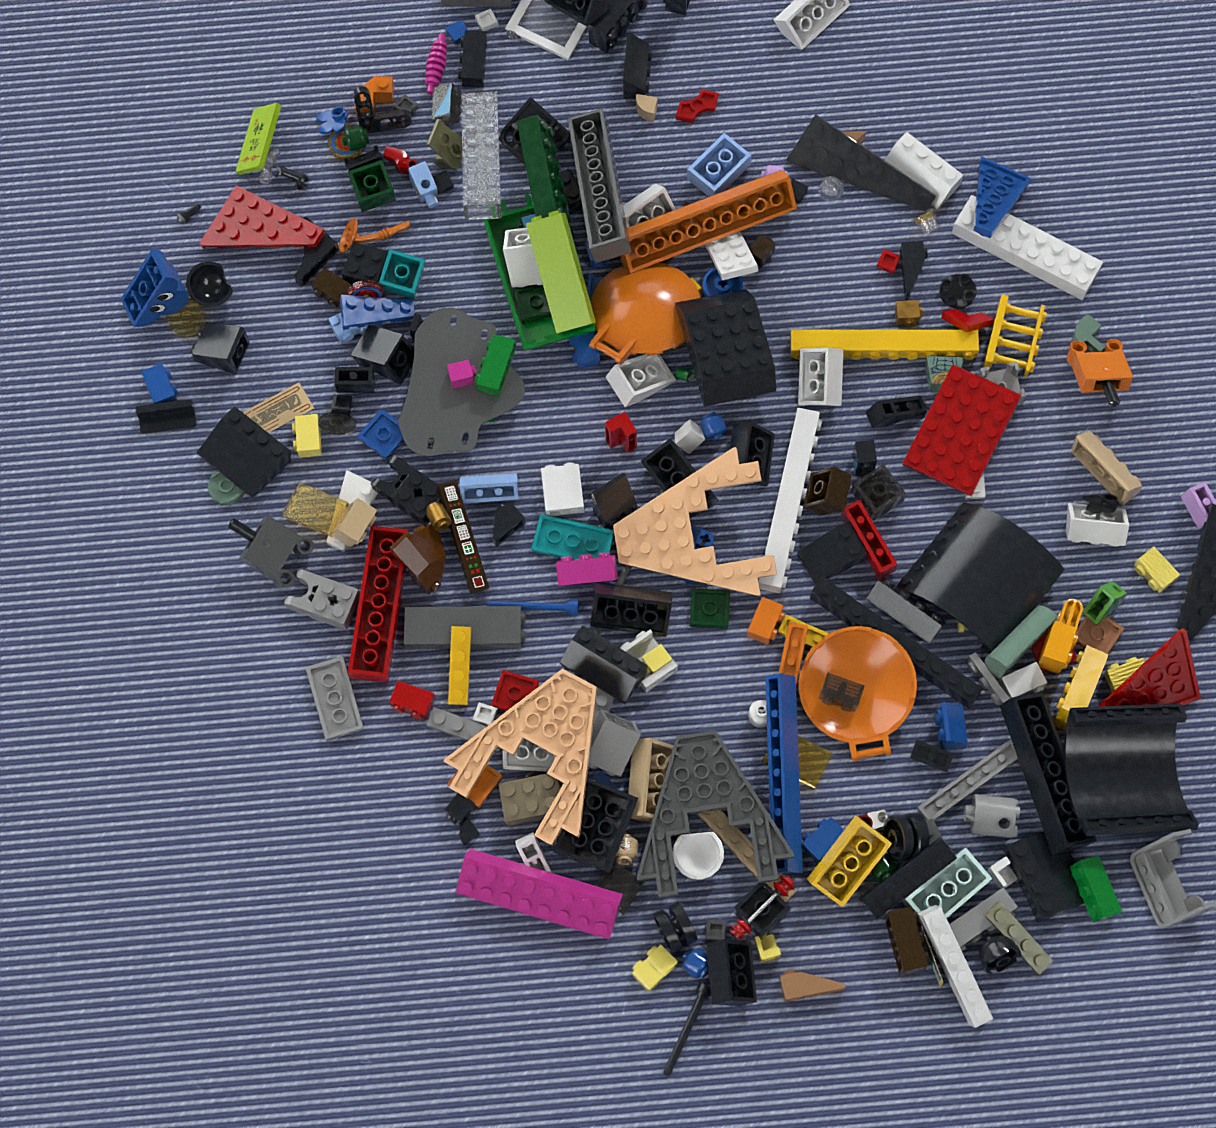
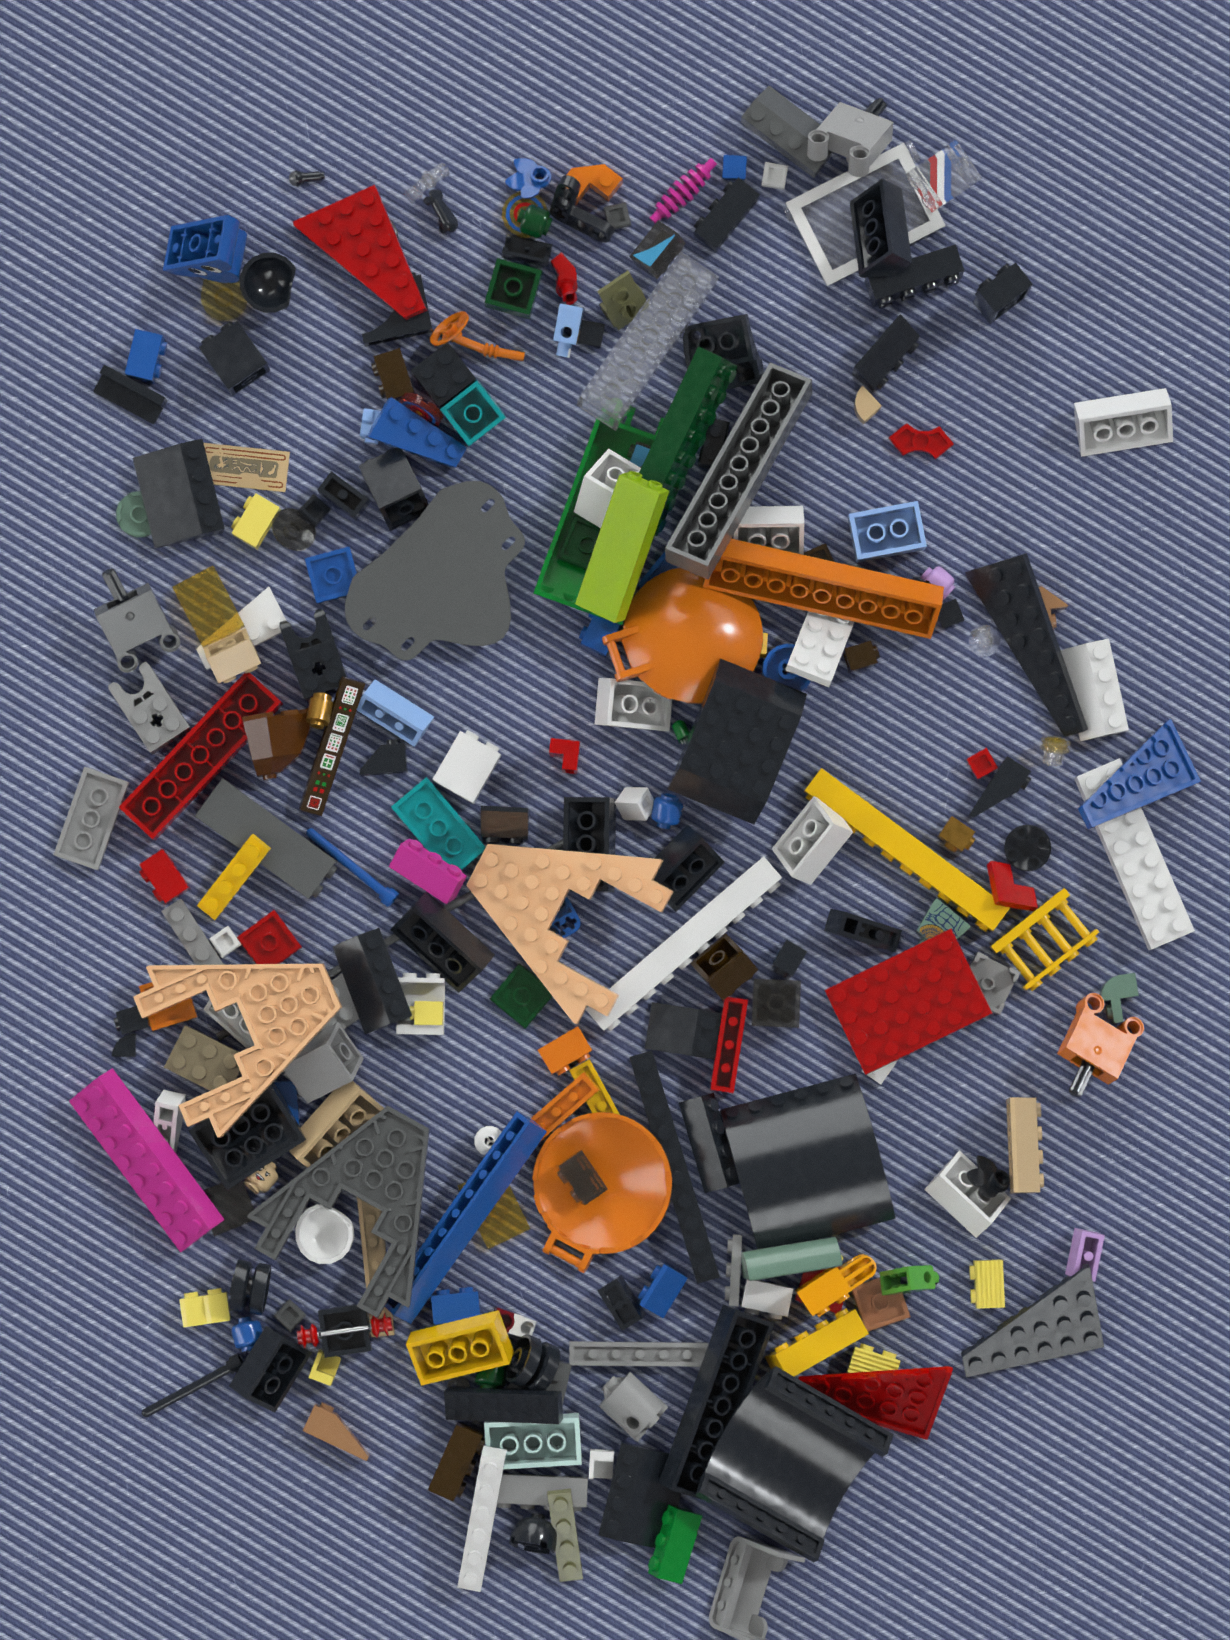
camera: 35 degrees right, 15 degrees up
lime tile [235,103,281,175] -> none
black tile [409,314,423,338] -> none
dark pink brick [447,359,476,389] -> none
green brick [475,334,516,397] -> none
sticker [920,927,943,988] -> none

